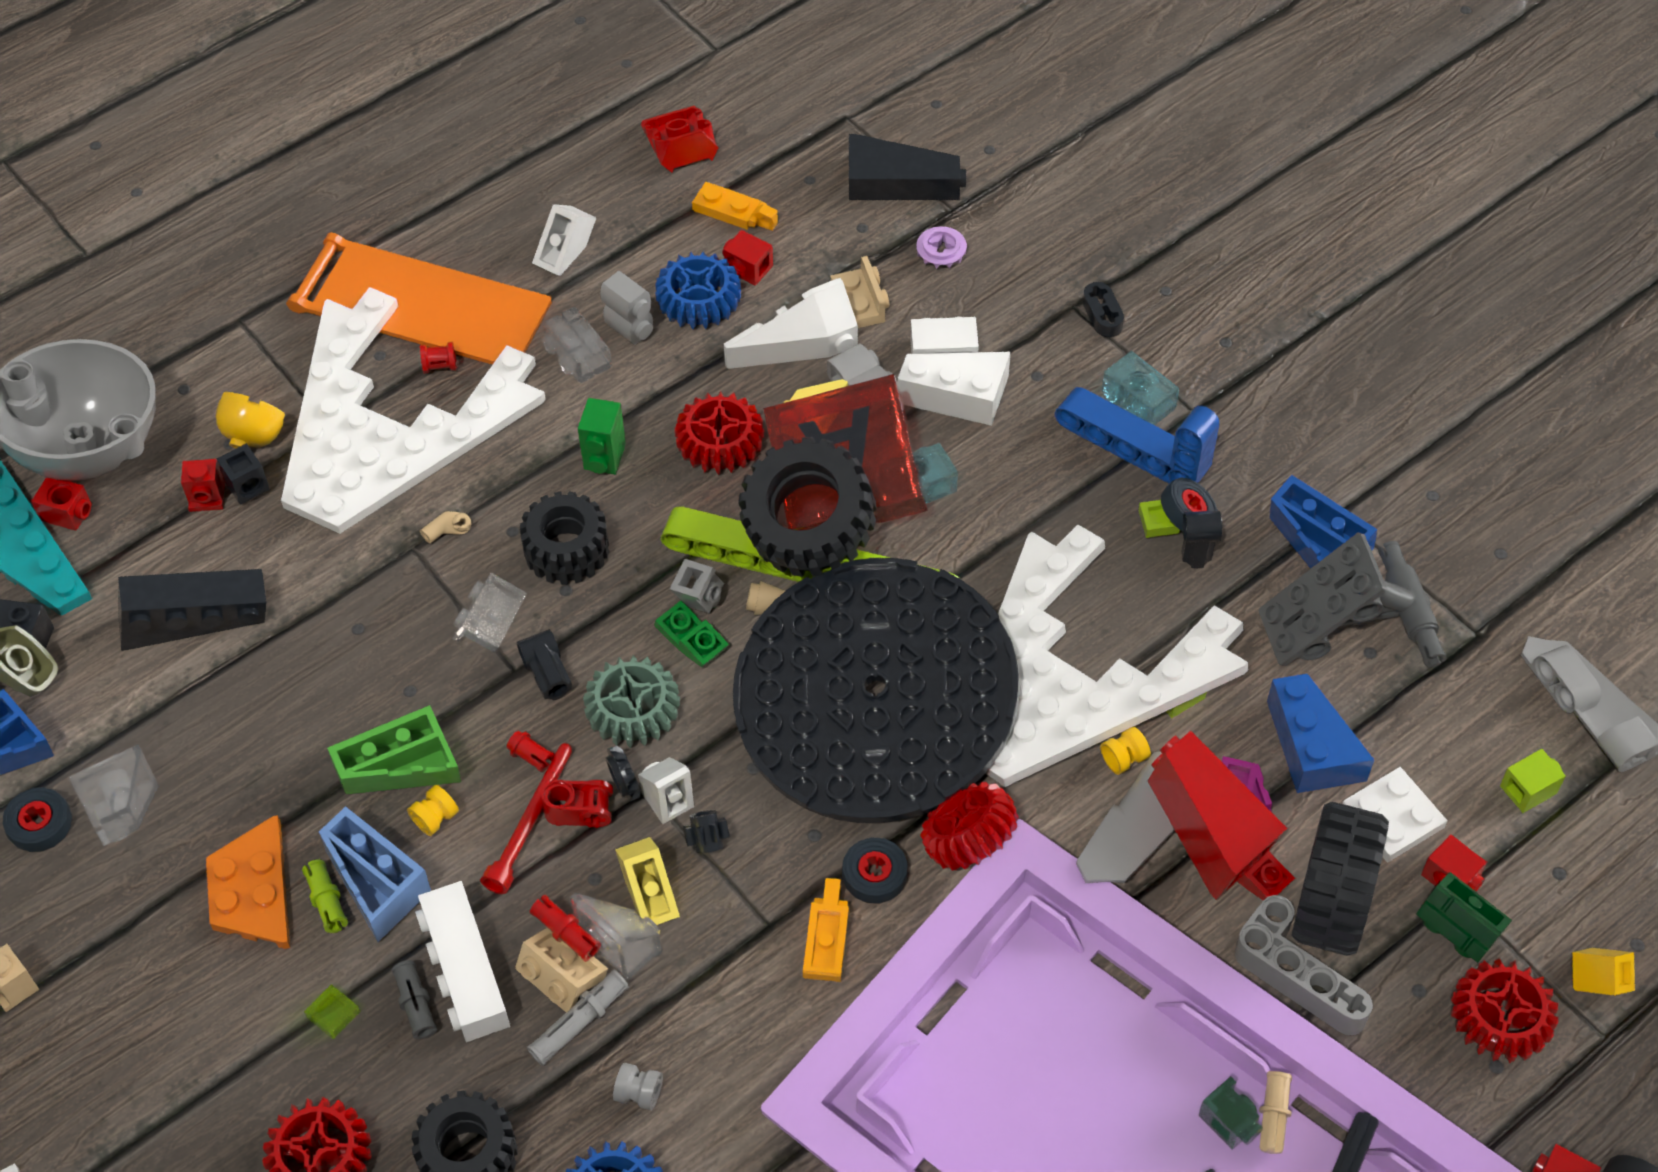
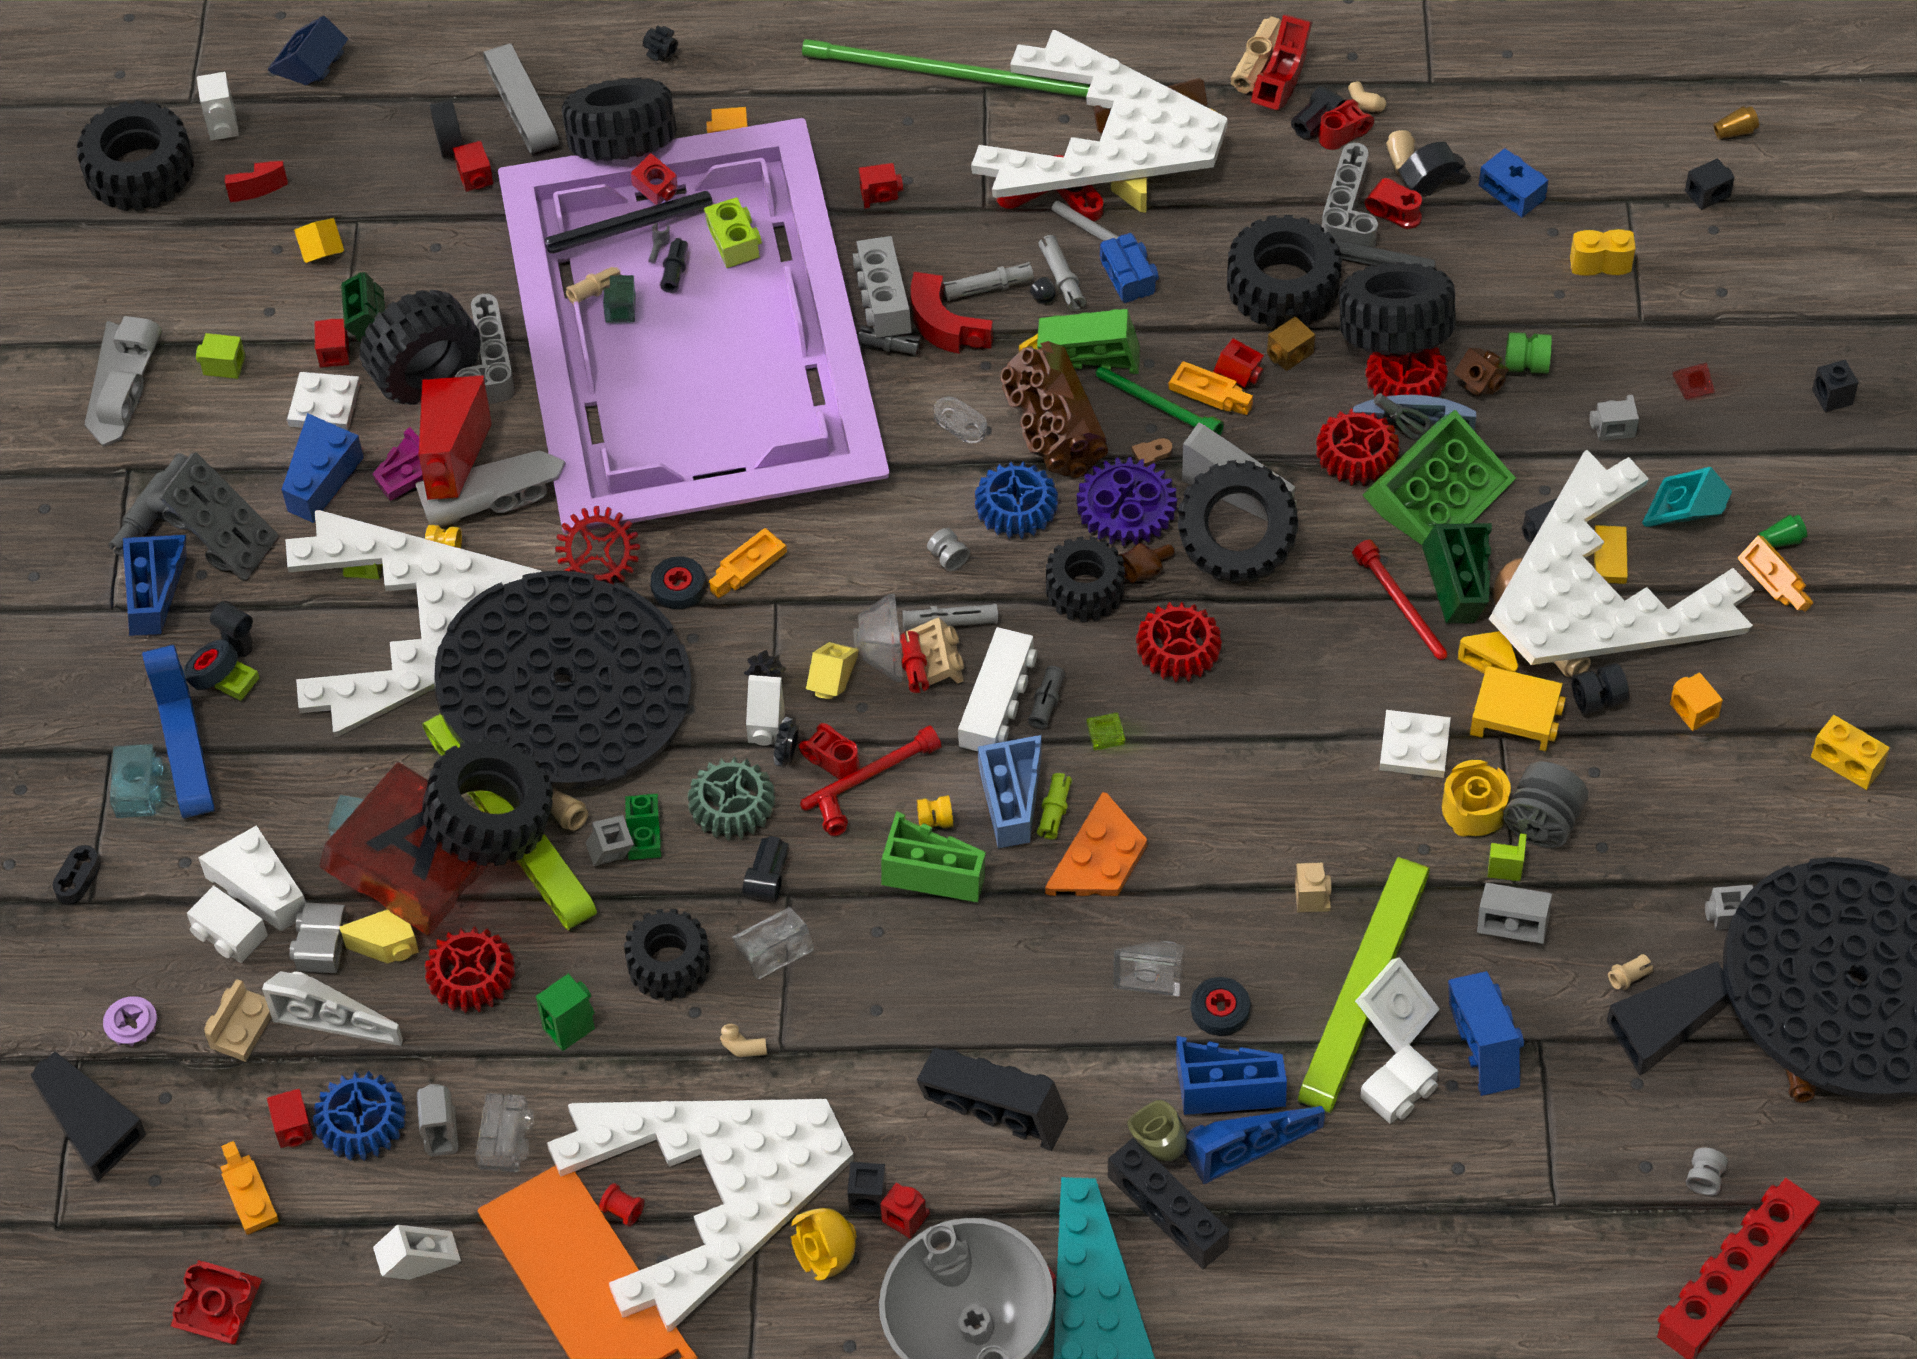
camera: 140 degrees left, 0 degrees up
red gear [1451,958,1559,1064] -> none

